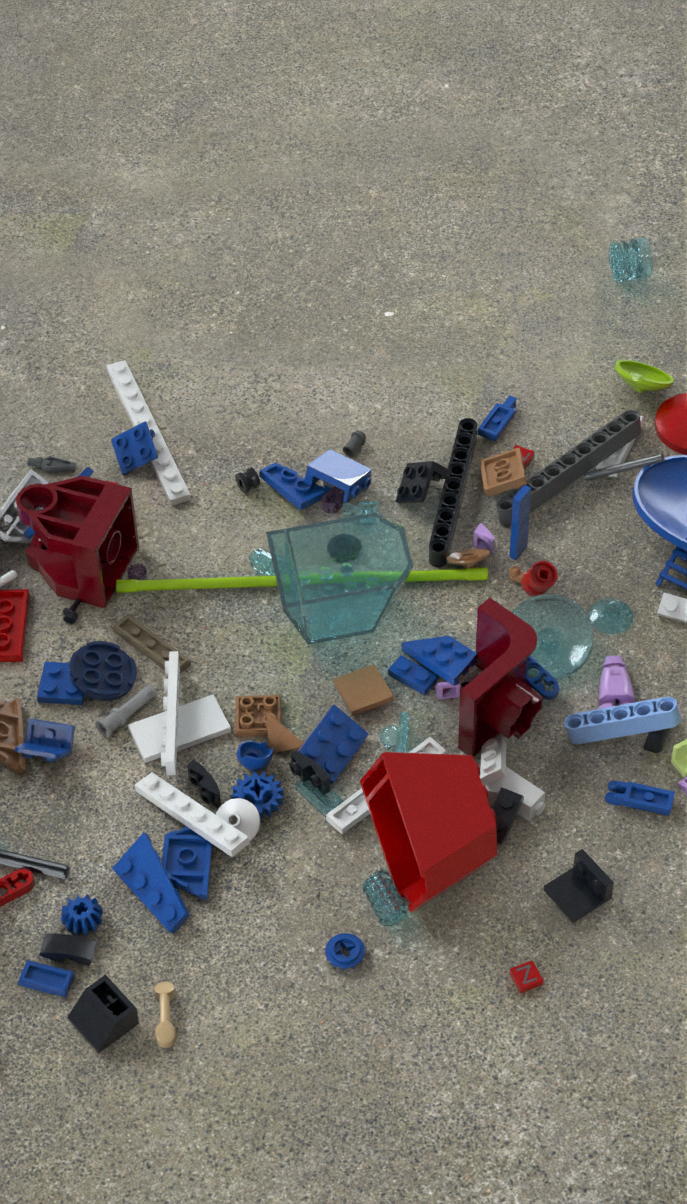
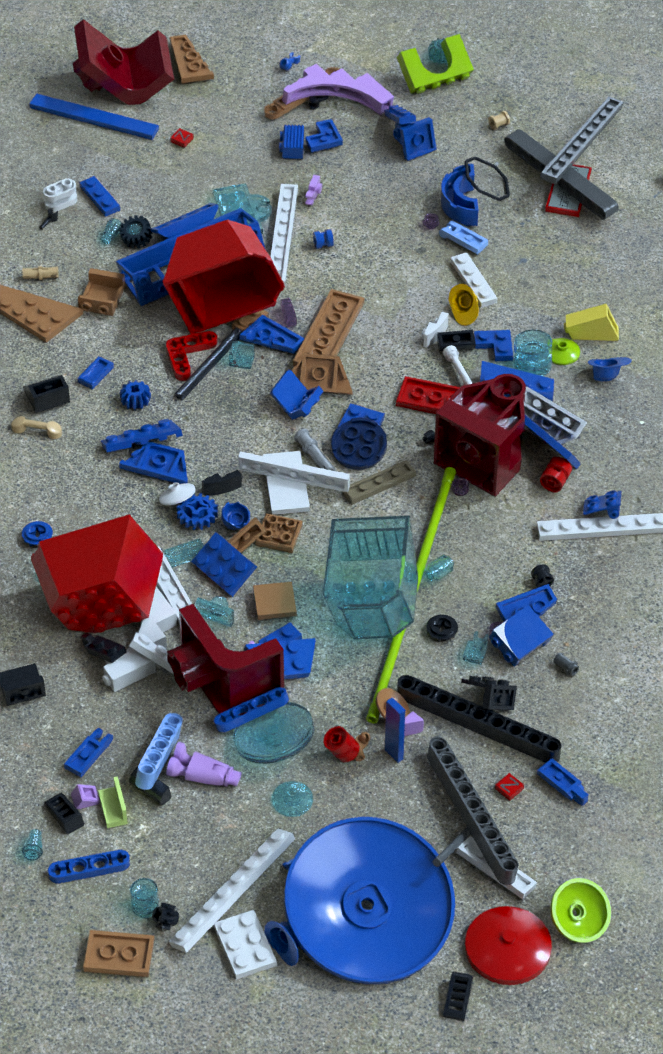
camera: 105 degrees right, 0 degrees up
dark grey piece [27,456,77,472] -> none
black slope [39,933,97,966] -> none
white plate [135,772,250,857] -> none
black slope [289,751,331,795] -> none
medium nougat plate [480,448,527,497] -> none

